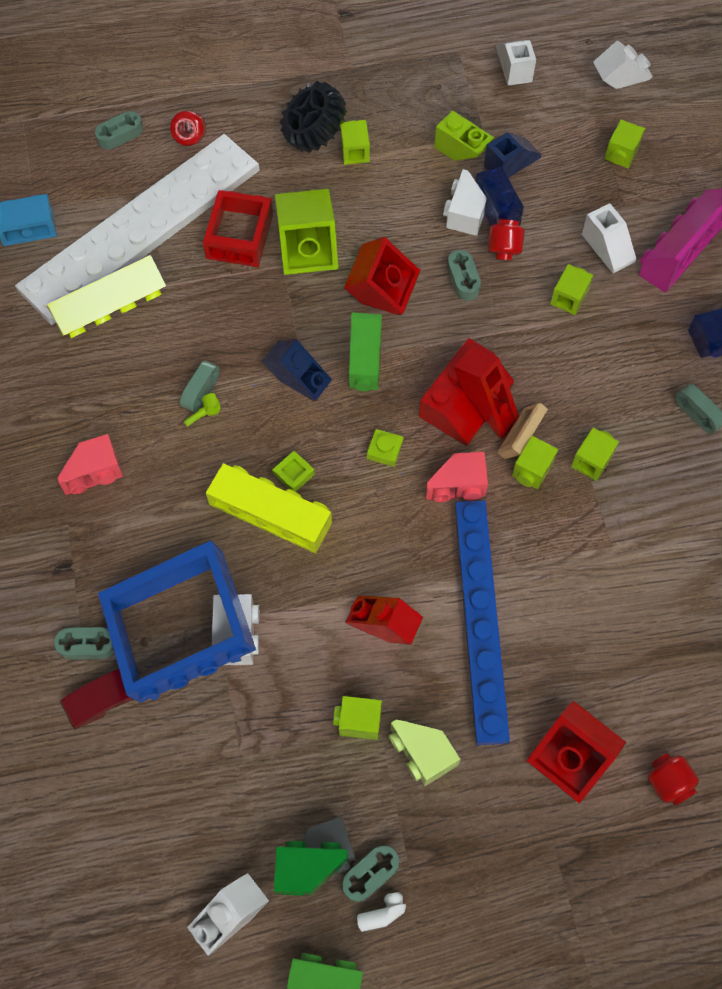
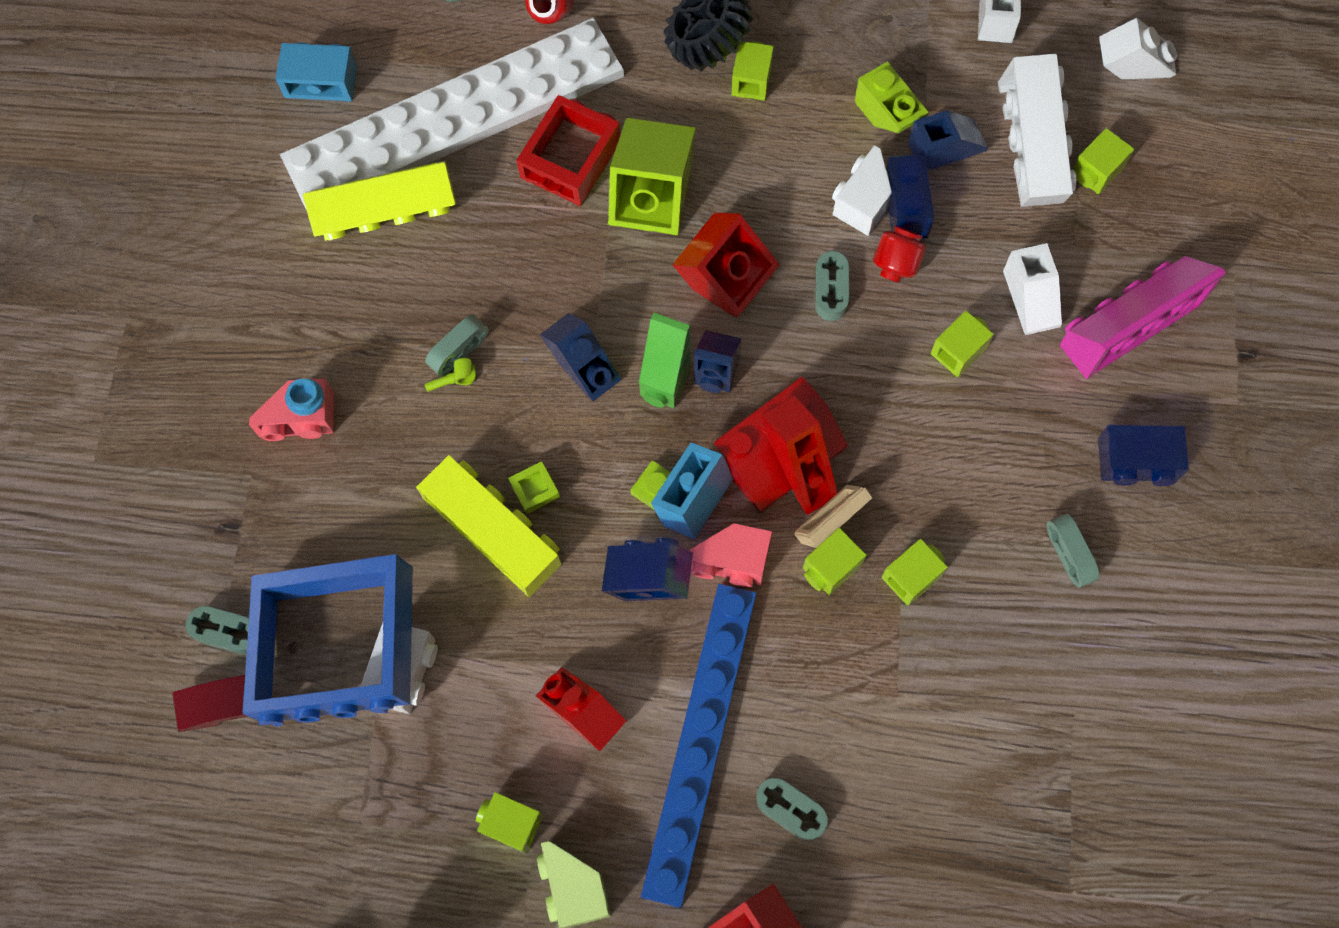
camera: 20 degrees right, 5 degrees up
none -> dark azure plate [285,379,324,416]
none -> clear blue brick [601,537,693,602]
none -> dark azure brick [651,443,734,539]
none -> dark blue slope [694,330,742,393]
none -> sand green beam [756,778,827,841]
none -> white wedge [998,54,1076,207]

